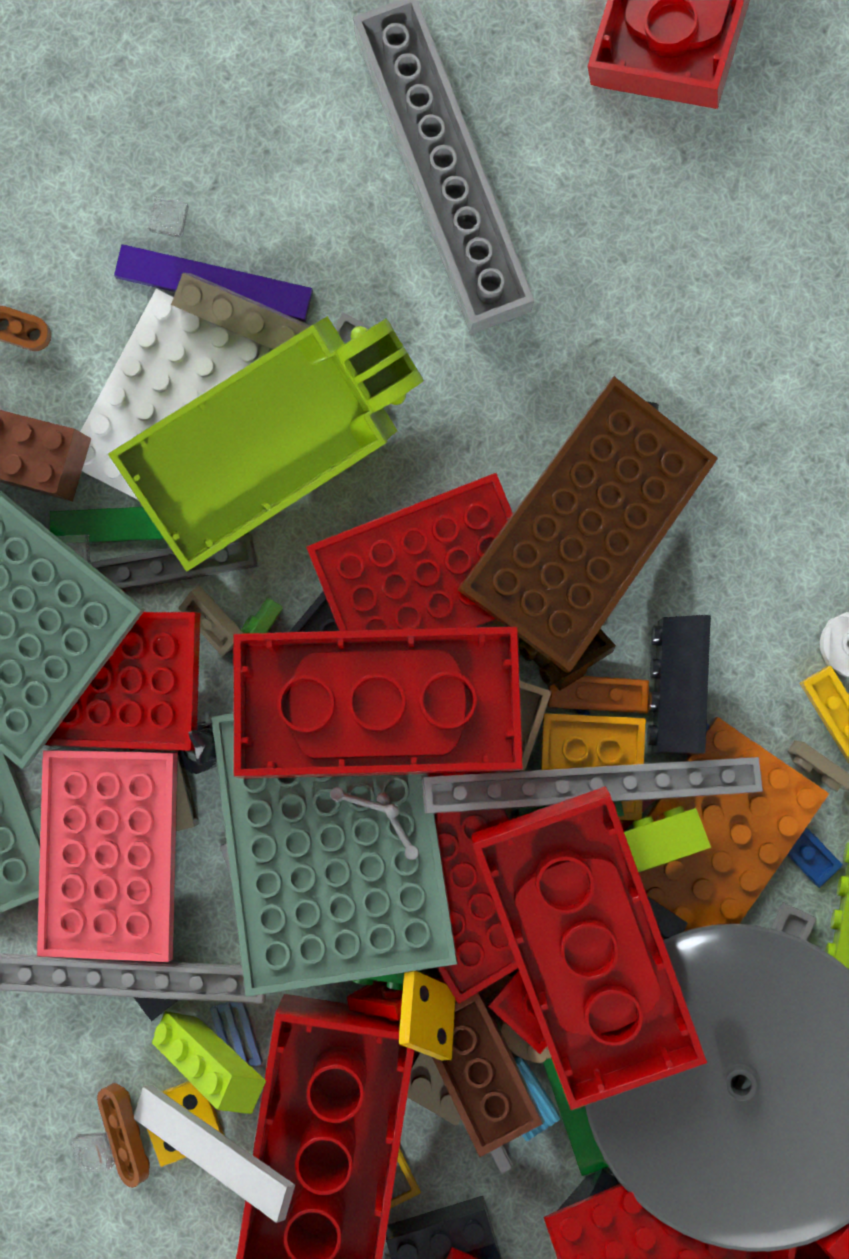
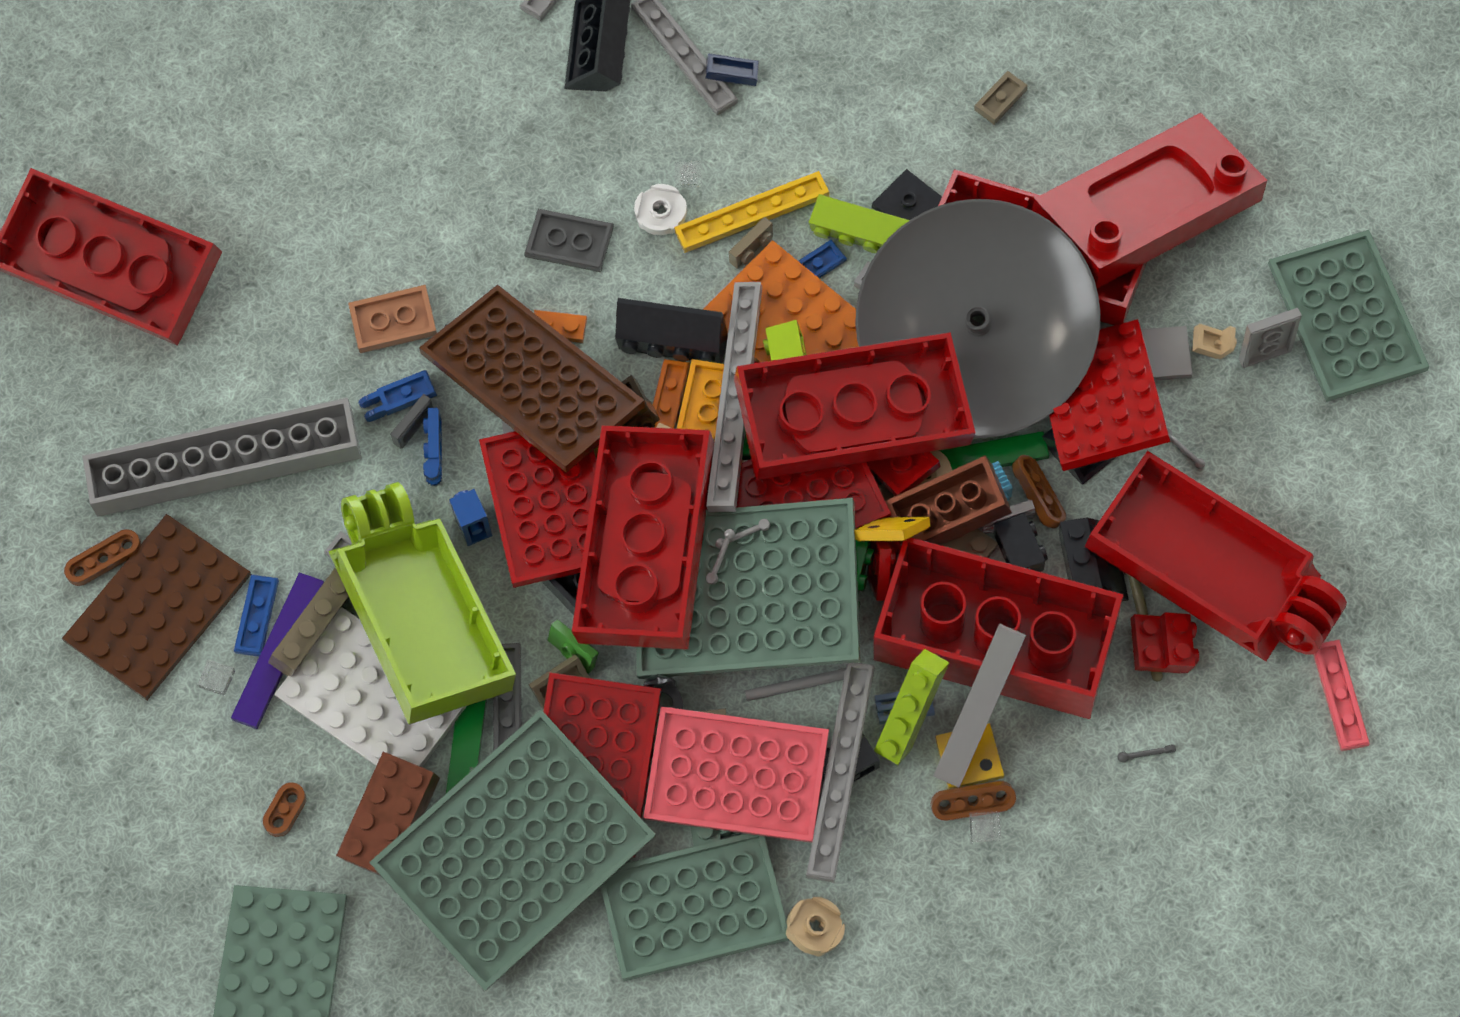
camera: 75 degrees left, 20 degrees down
none -> reddish brown plate [62,514,252,701]
none -> dark orange plate [64,529,141,586]
none -> blue tile [234,575,279,657]
none -> nougat plate [348,285,437,353]
none -> blue hinge [359,370,437,422]
none -> dark grey tile [390,394,433,449]
none -> blue hinge [423,408,442,486]
none -> blue brick [449,489,493,546]
none -> dark grey tile [524,209,614,272]
none -> orange plate [534,310,587,343]
none -> black brick [993,513,1048,572]
none -> dark orange plate [1012,455,1066,528]

